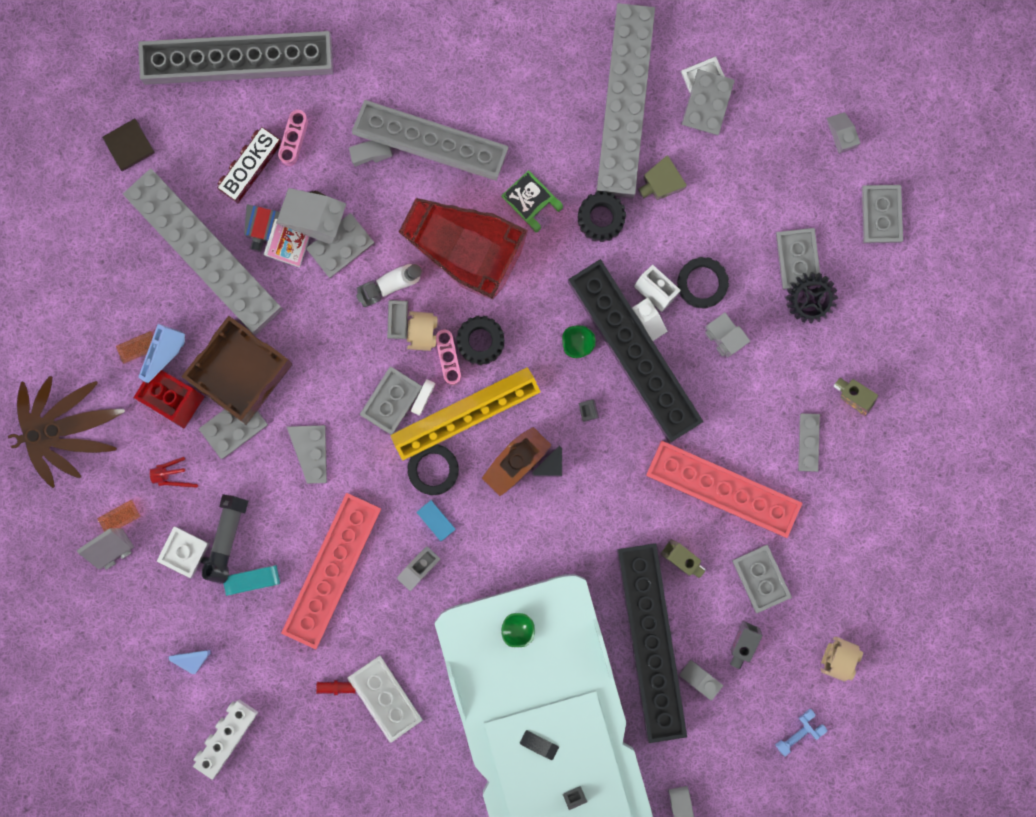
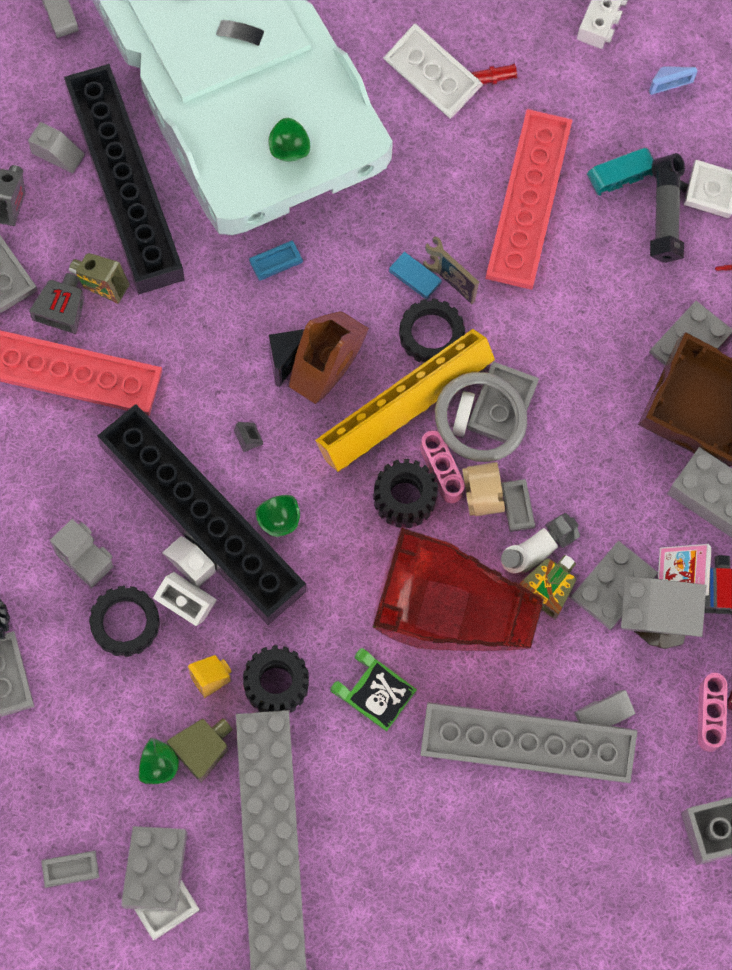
camera: 165 degrees right, 15 degrees down
light grey wing [287,425,327,484] -> none
light grey slope [397,546,440,591] -> none
none -> dark grey torso [29,273,84,334]
none -> light grey tile [41,851,99,888]
none -> green helmet [138,738,179,784]
none -> yellow slope [188,655,232,699]
none -> dark azure tile [249,240,303,281]
none -> dark tan flag [423,237,479,304]
none -> light grey wedge [435,372,527,462]
none -> torso [516,555,577,620]

